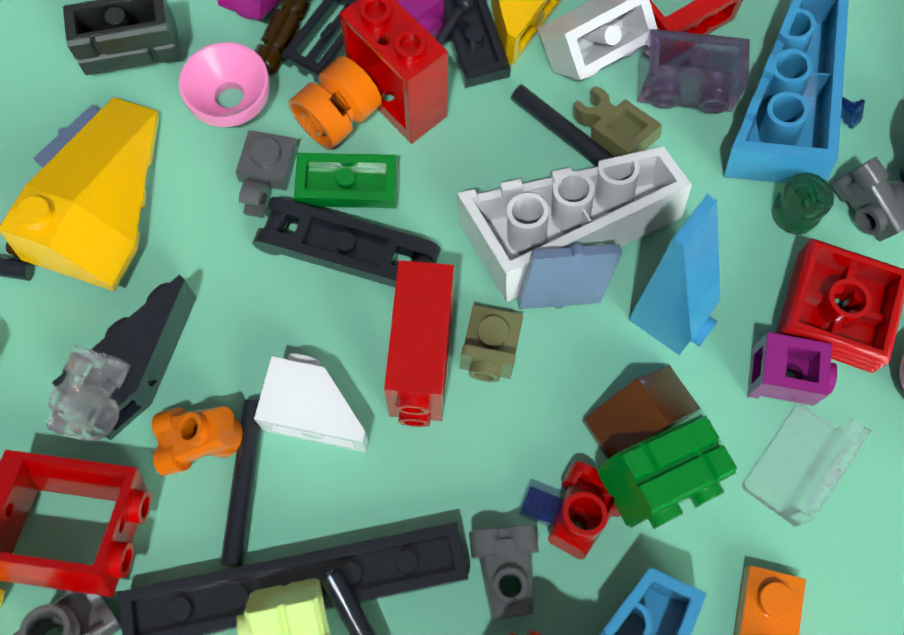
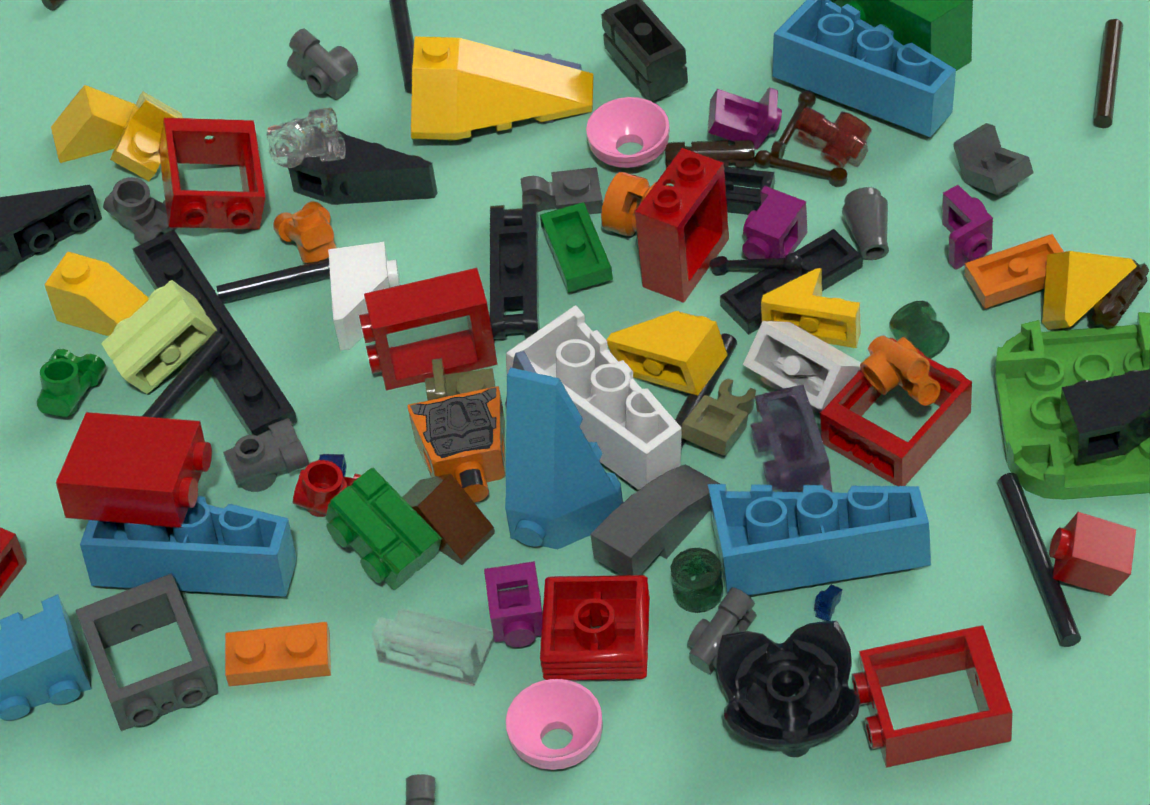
camera: 80 degrees right, 20 degrees down
none -> torso [407,386,506,503]
none -> dark grey slope [590,464,720,575]
none -> yellow slope [606,311,727,396]

